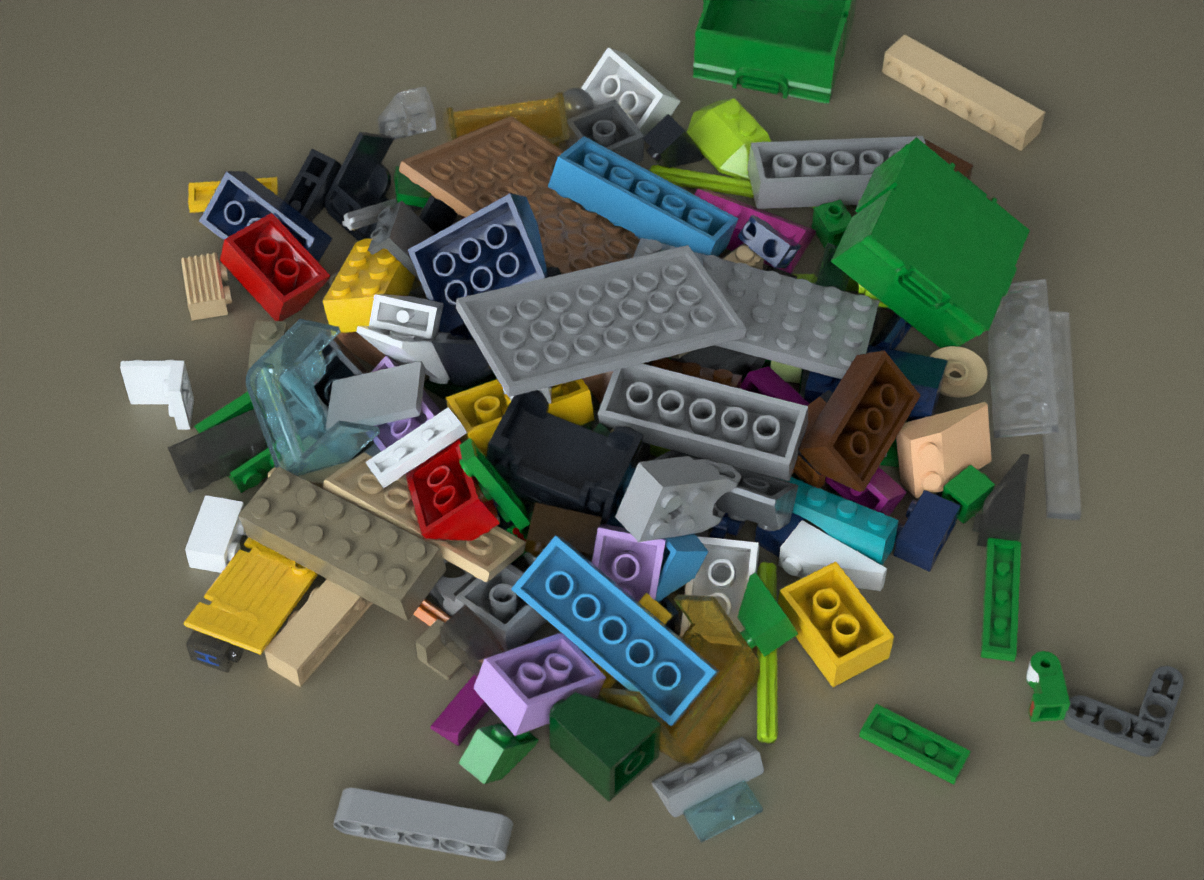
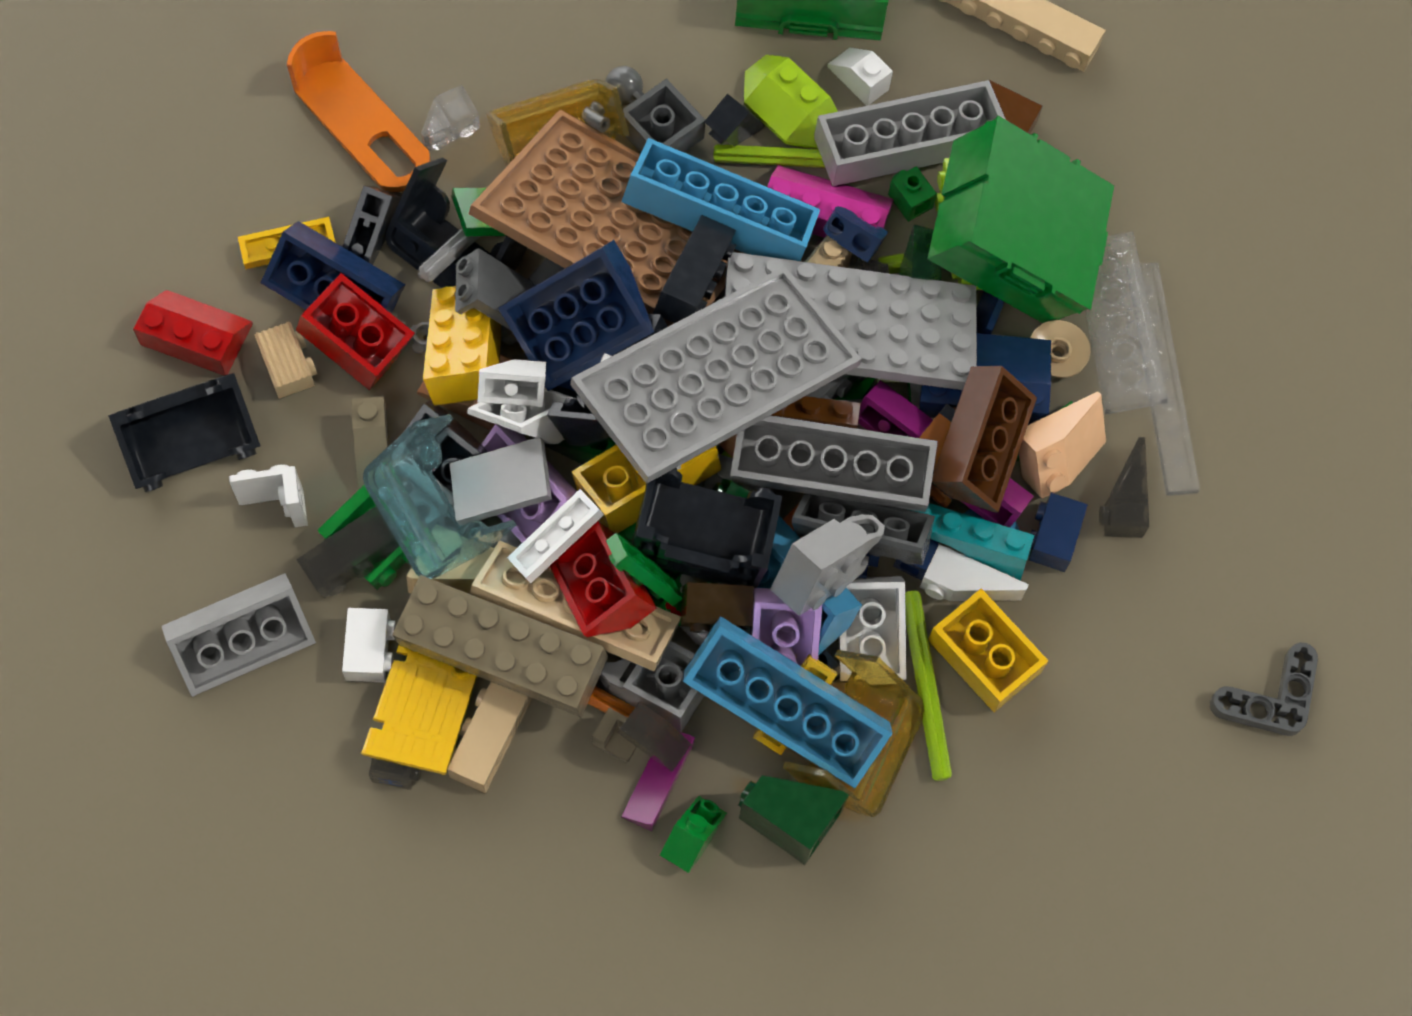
camera: 15 degrees left, 15 degrees up
light grey beam [333,788,513,861] -> none
lavender brick [473,633,606,736] -> none
white slope [581,47,681,136] -> none
light grey slope [652,737,764,817] -> none
clear light blue slope [683,780,763,843] -> none
green slope [737,572,798,657] -> none
green plate [859,704,971,785] -> none
green brick [942,465,995,524] -> none
green plate [980,538,1021,662] -> none
green leg [1026,651,1070,722] -> none
none -> black windscreen [108,372,261,492]
none -> red slope [133,290,253,376]
none -> light grey slope [161,573,316,697]
none -> orange piece [287,31,431,192]
none -> dark grey arm [582,101,610,132]
none -> black brick [653,215,736,323]
none -> white slope [827,48,893,106]

